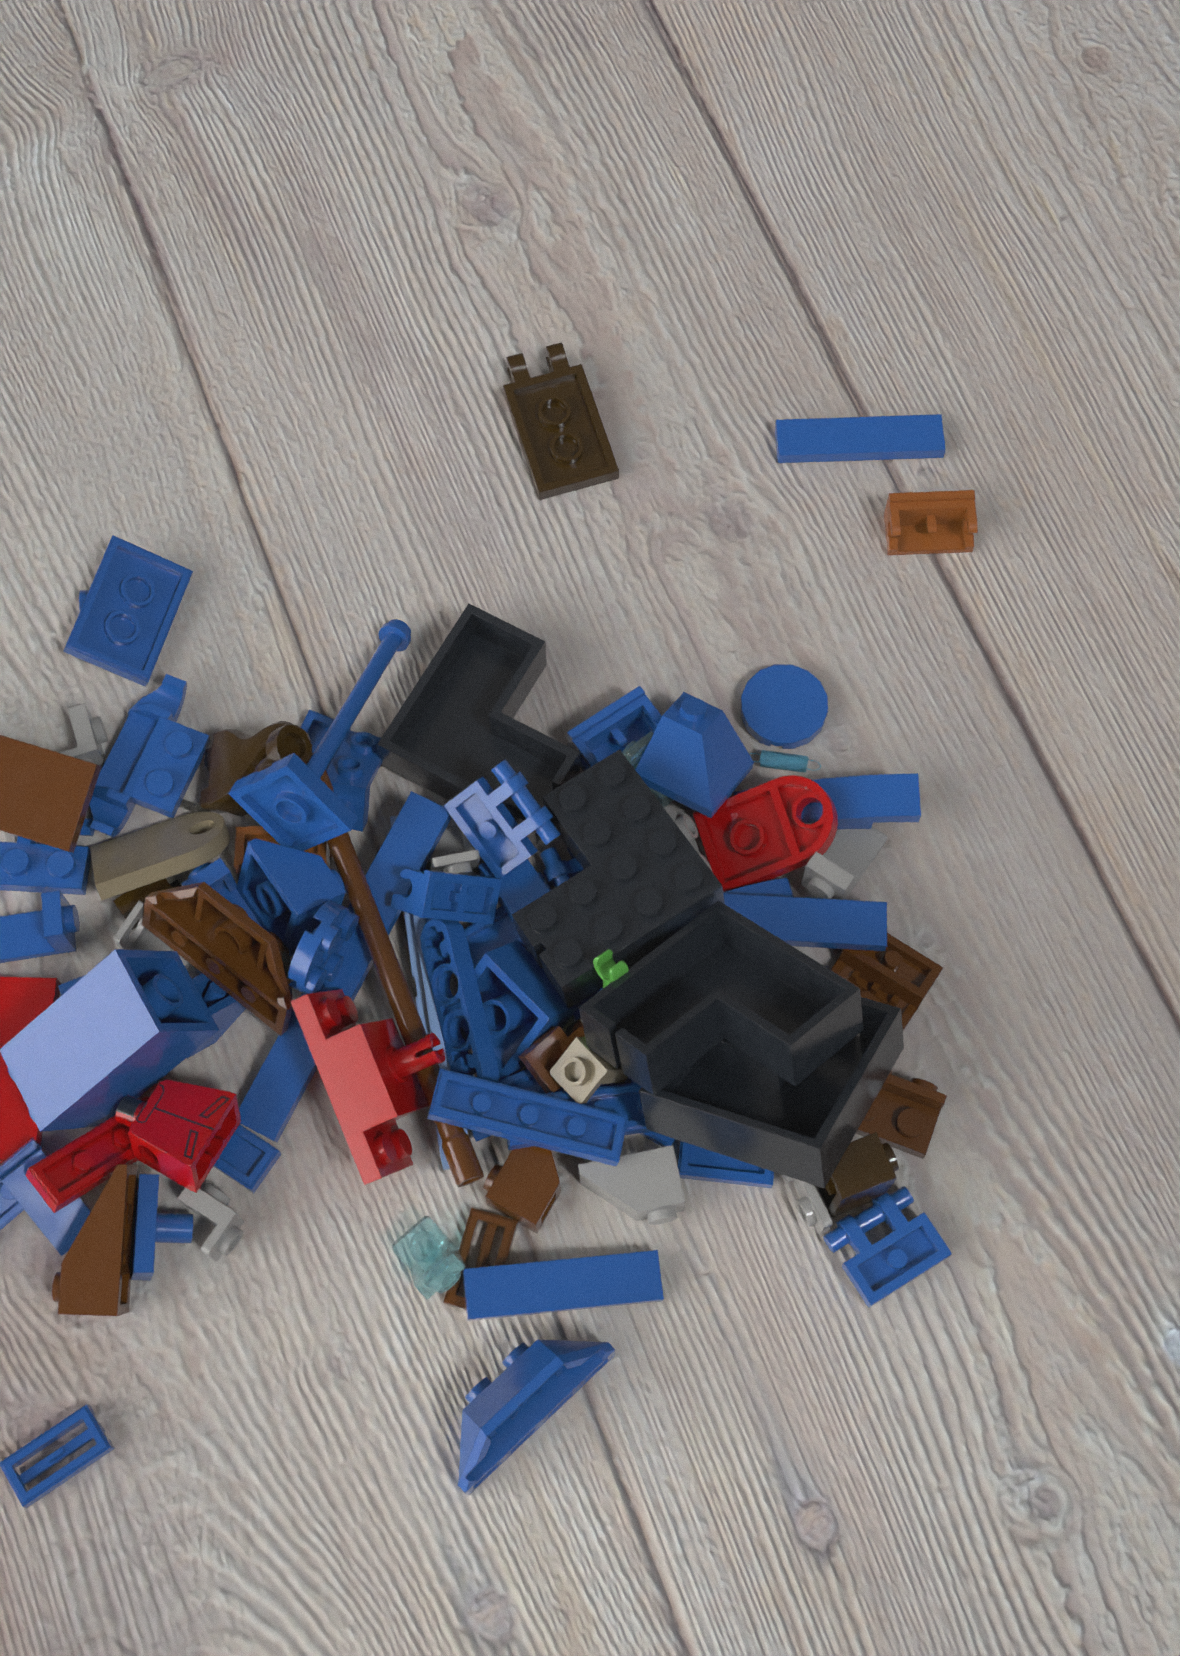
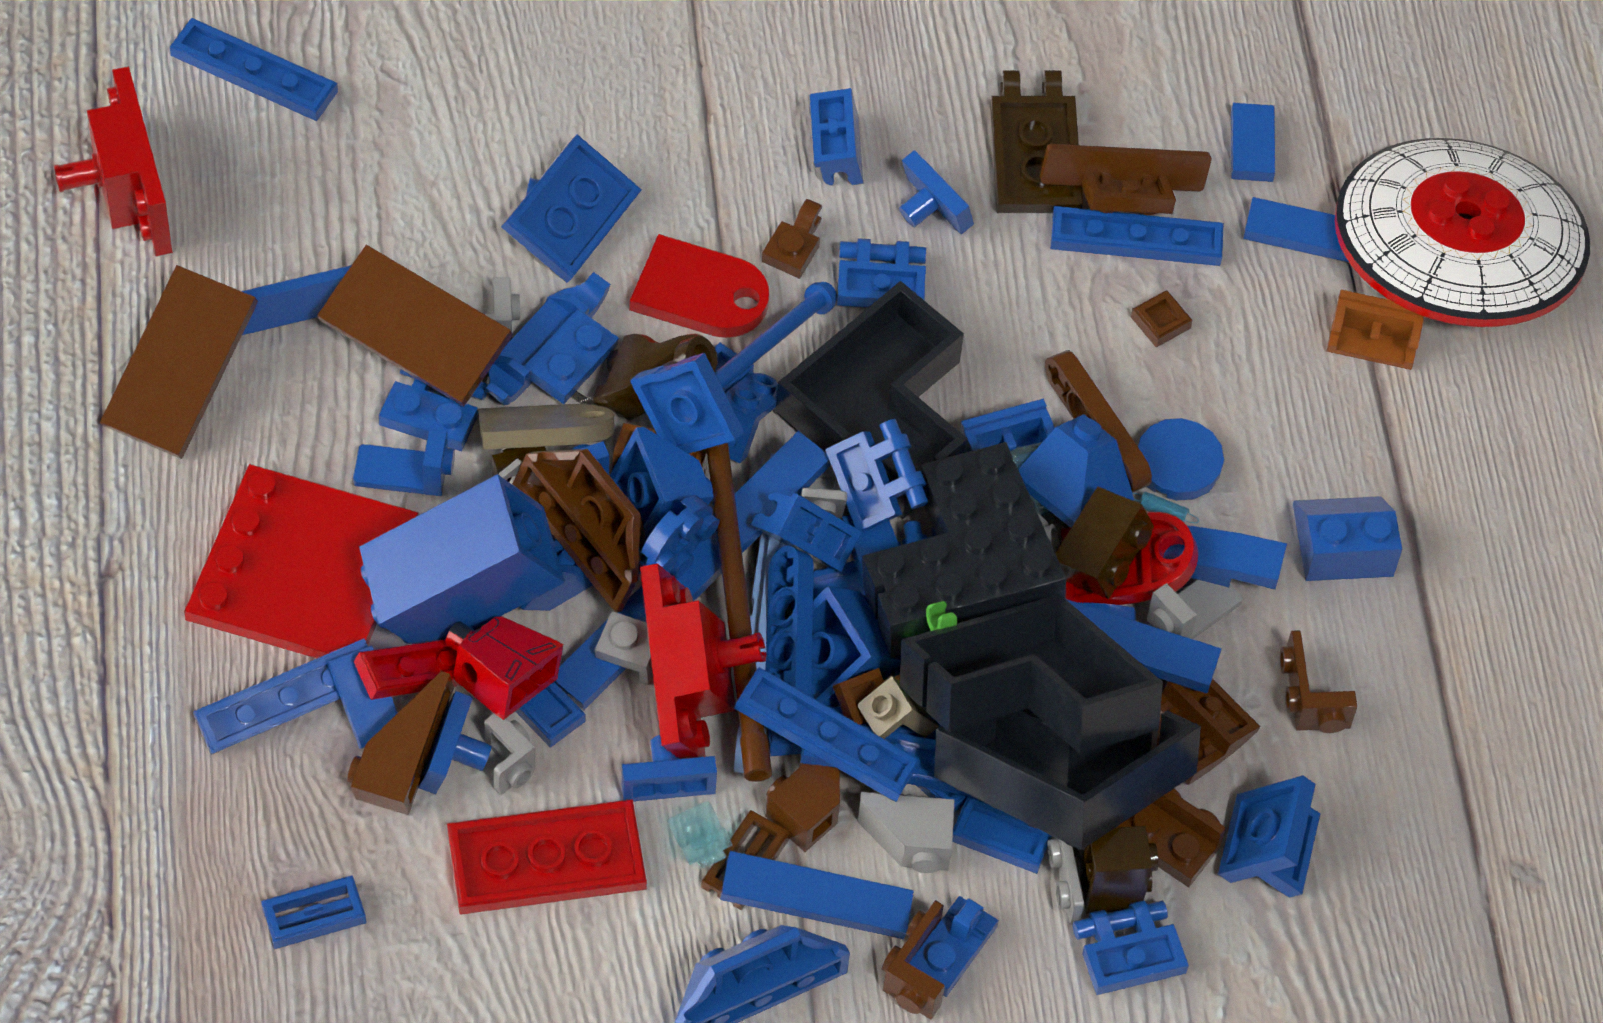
camera: 10 degrees right, 10 degrees down
none -> red tile [447,799,647,915]
none -> light grey bracket [595,611,653,685]
none -> blue tile [621,735,717,802]
none -> red tile [629,234,769,338]
none -> reddish brown plate [762,199,822,279]
none -> blue hinge [810,88,863,186]
none -> blue plate [837,238,926,308]
none -> reddish brown bracket [881,900,945,1020]
none -> blue tile [899,150,974,235]
none -> blue hinge [909,896,999,997]
none -> reddish brown bracket [1040,144,1212,215]
none -> reddish brown beam [1045,350,1152,493]
none -> blue tile [1050,206,1224,266]
none -> dark brown brick [1055,486,1154,600]
none -> reddish brown tile [1131,290,1193,347]
none -> blue bracket [1218,775,1320,898]
none -> blue tile [1231,103,1275,182]
none -> reddish brown bracket [1280,630,1358,733]
none -> blue slope [1293,496,1403,581]
none -> dish [1335,138,1590,327]

